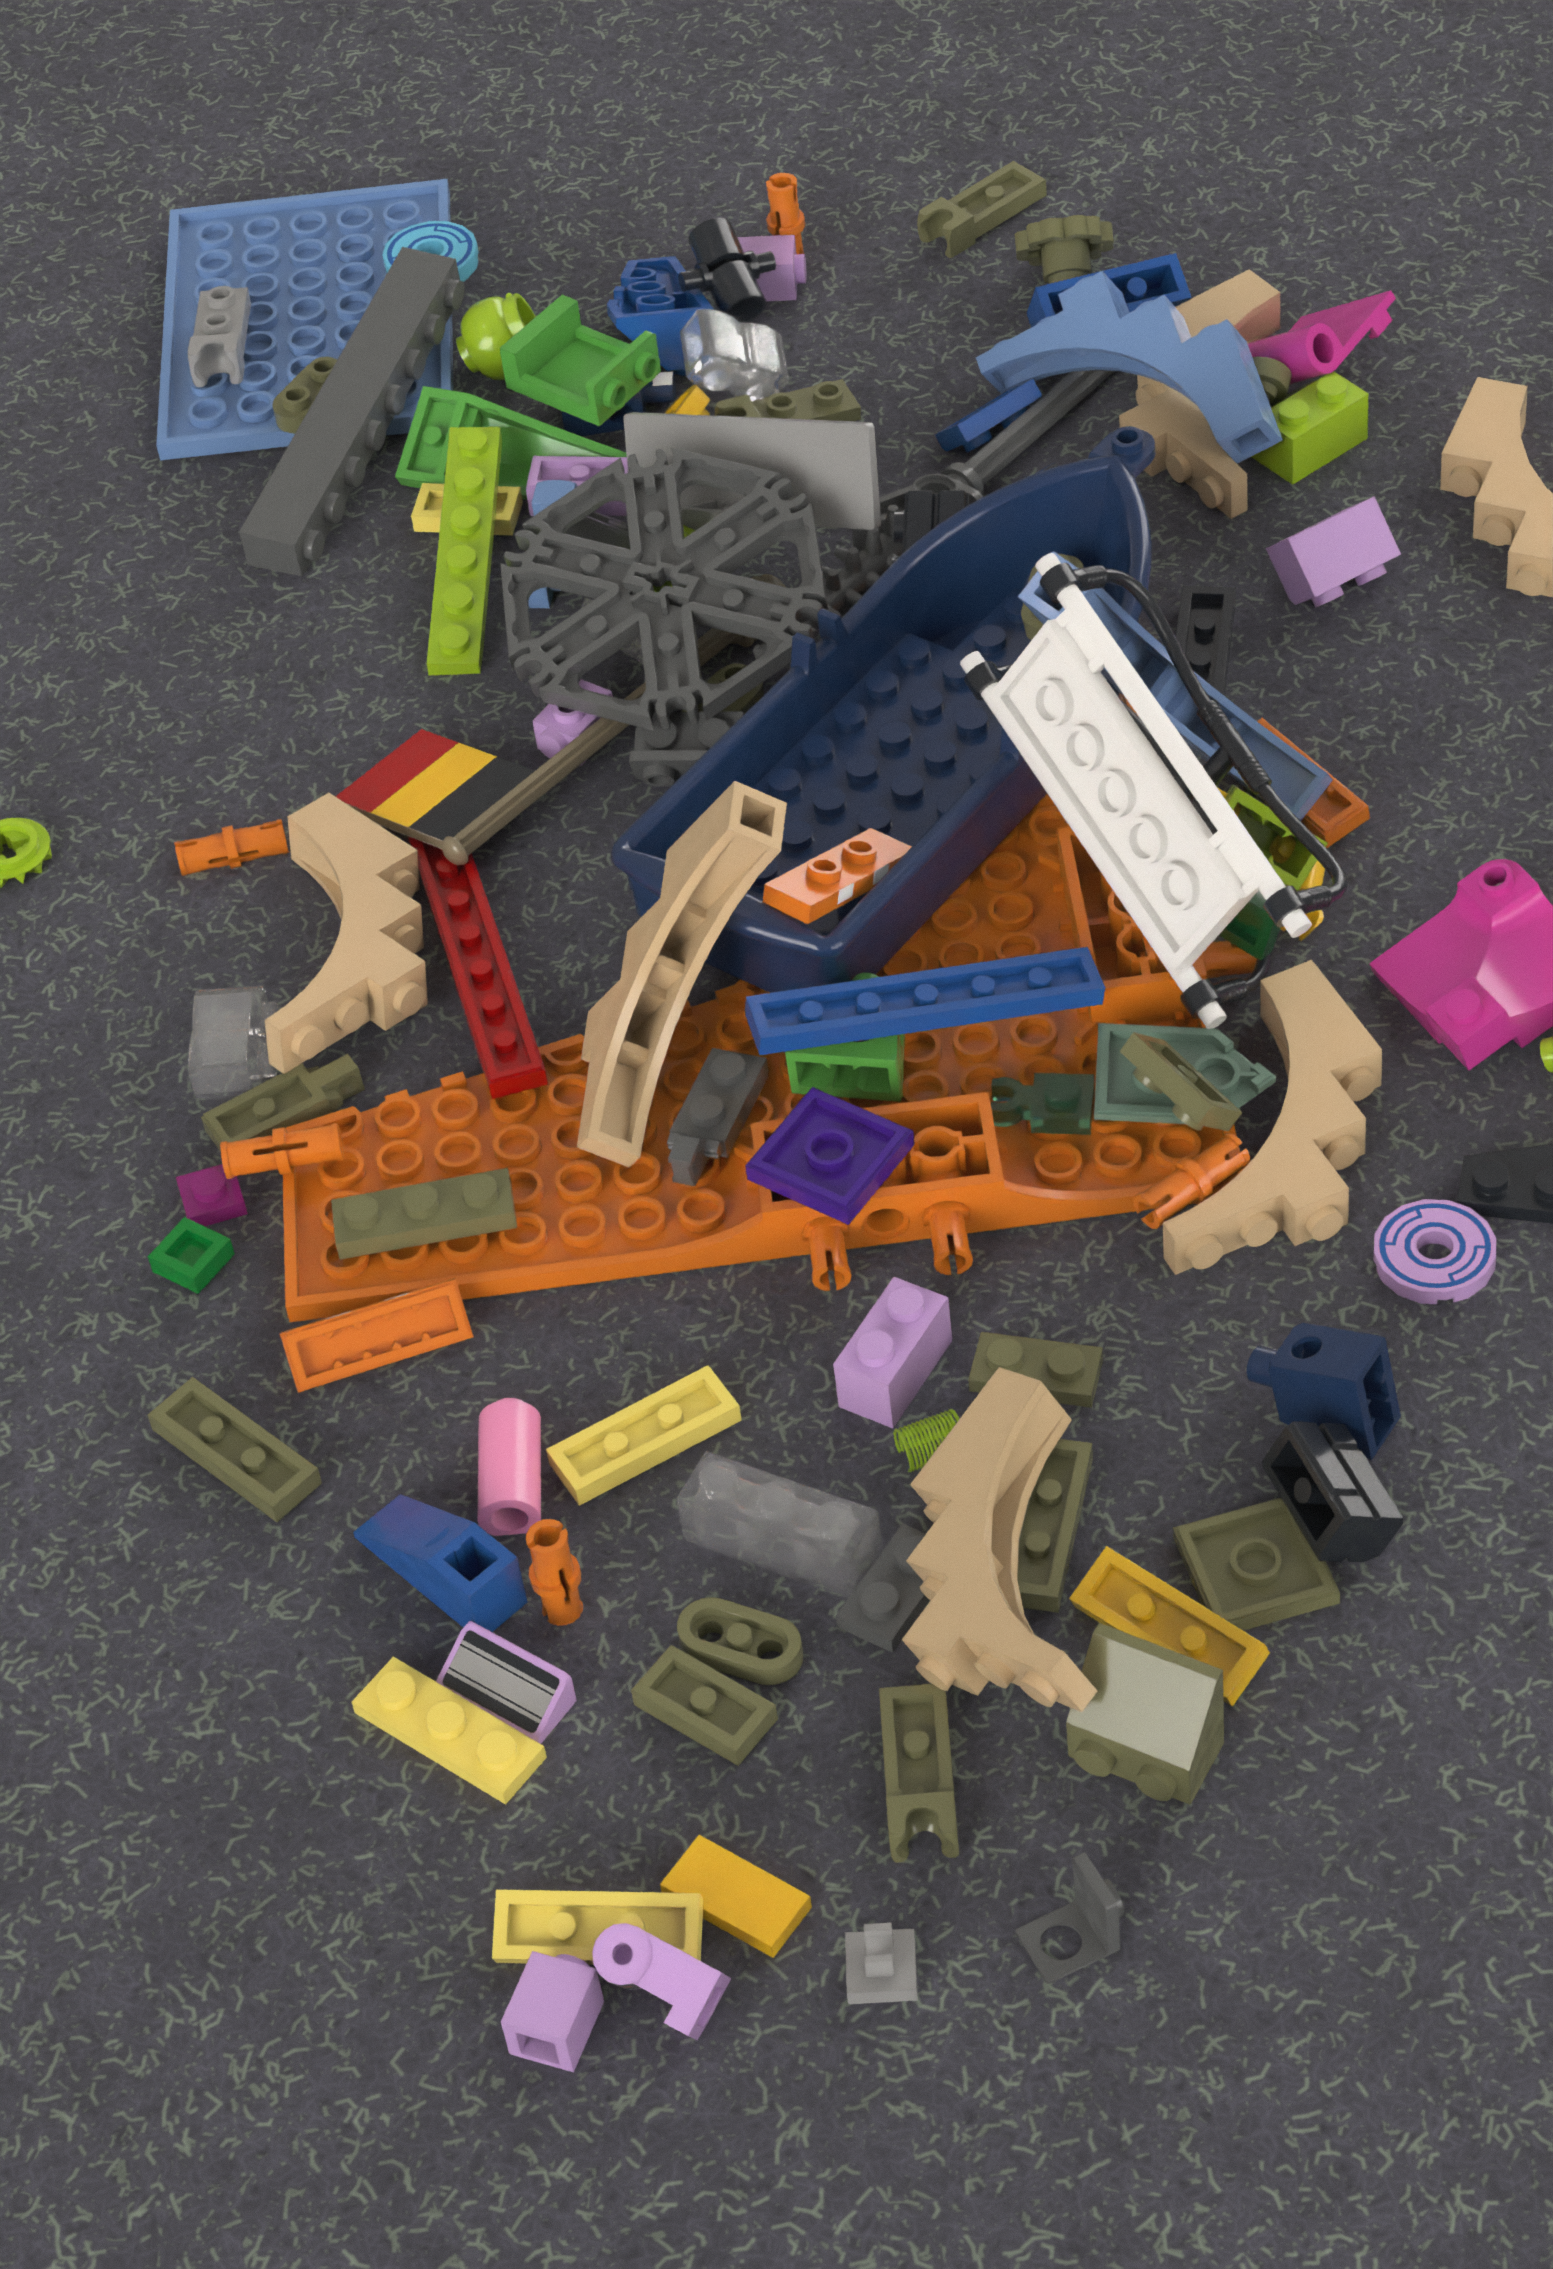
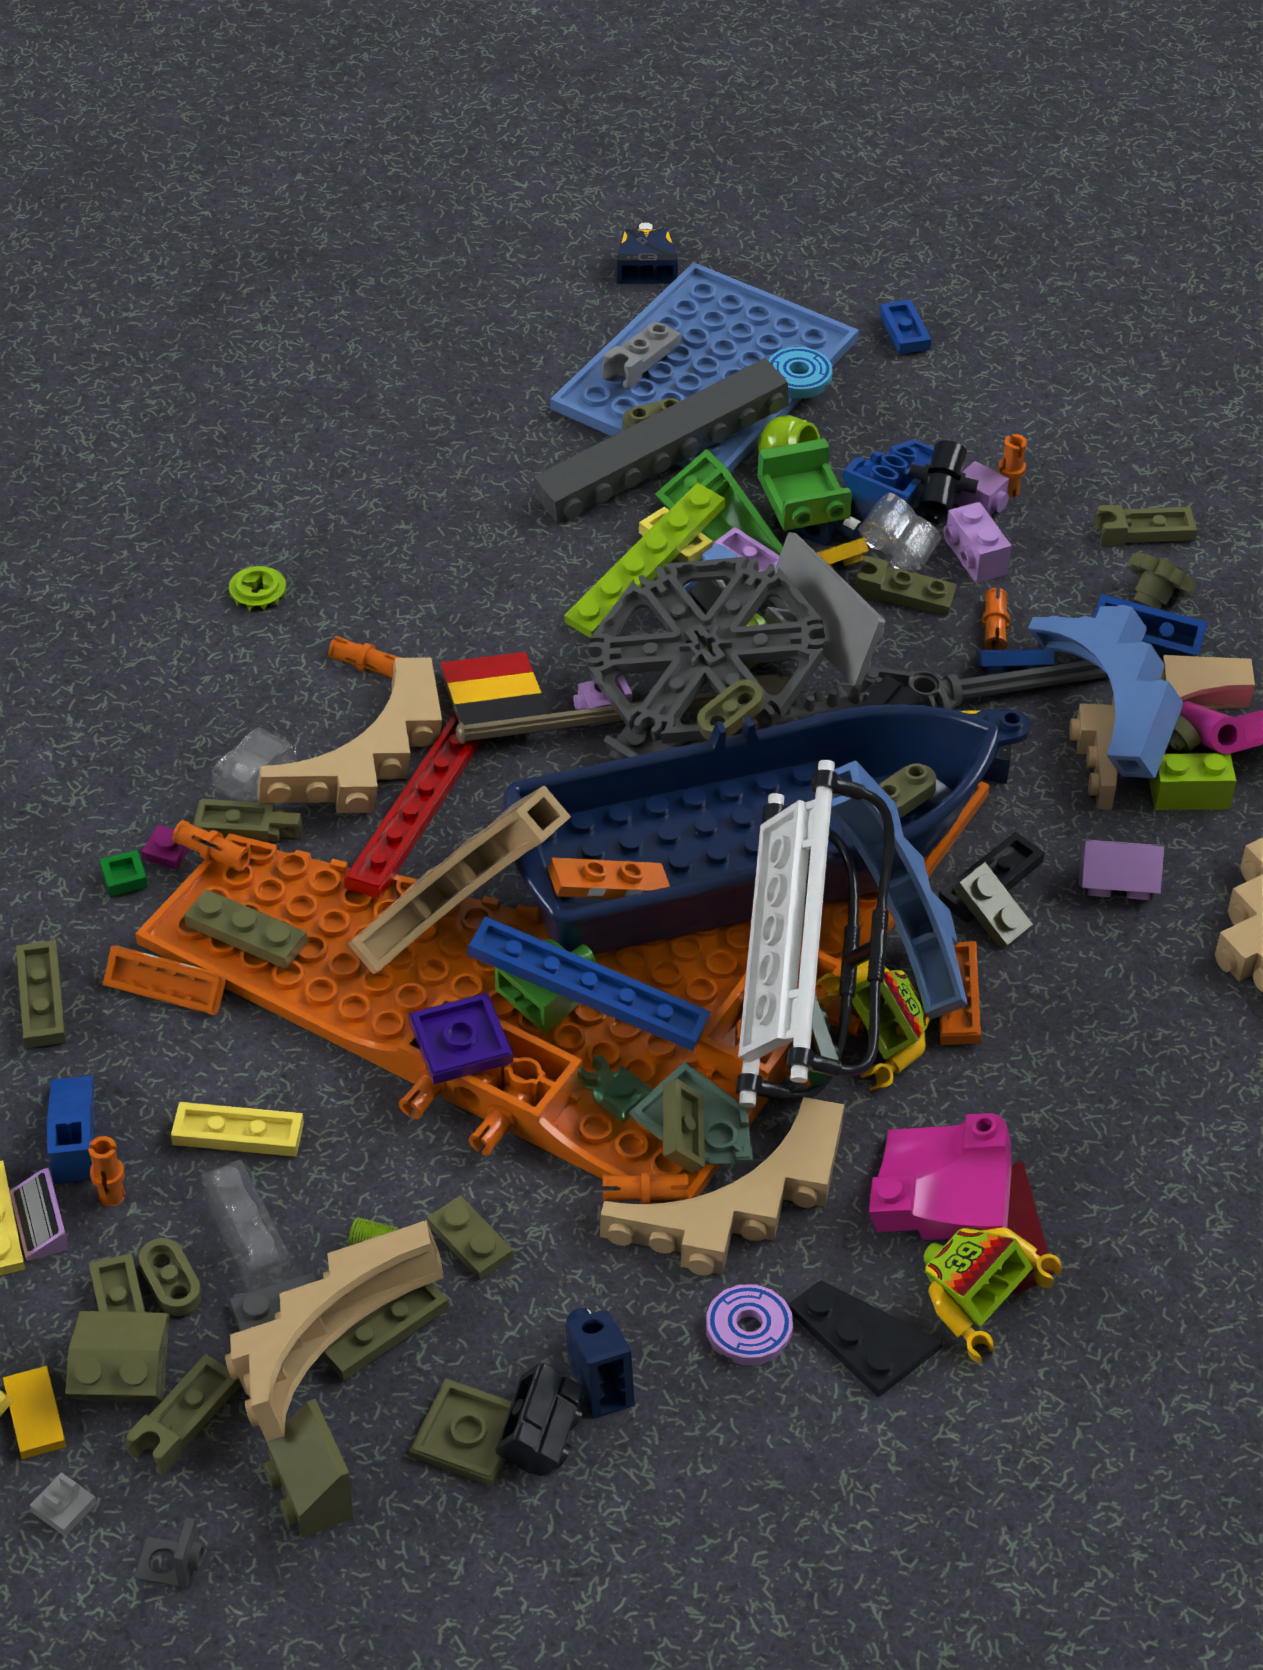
camera: 30 degrees right, 0 degrees up
bright pink brick [477,1398,541,1536] -> none
dark grey hinge [667,1048,769,1186] -> none
lavender brick [833,1277,952,1428] -> none
yellow plate [1069,1546,1270,1707] -> none
none -> olive slope [65,1311,170,1403]
none -> dark blue torso [617,223,678,284]
none -> olive plate [697,679,765,740]
none -> blue plate [879,300,931,354]
none -> lavender brick [944,502,1012,583]
none -> plate [952,862,1033,948]
none -> orange pin [982,588,1010,650]

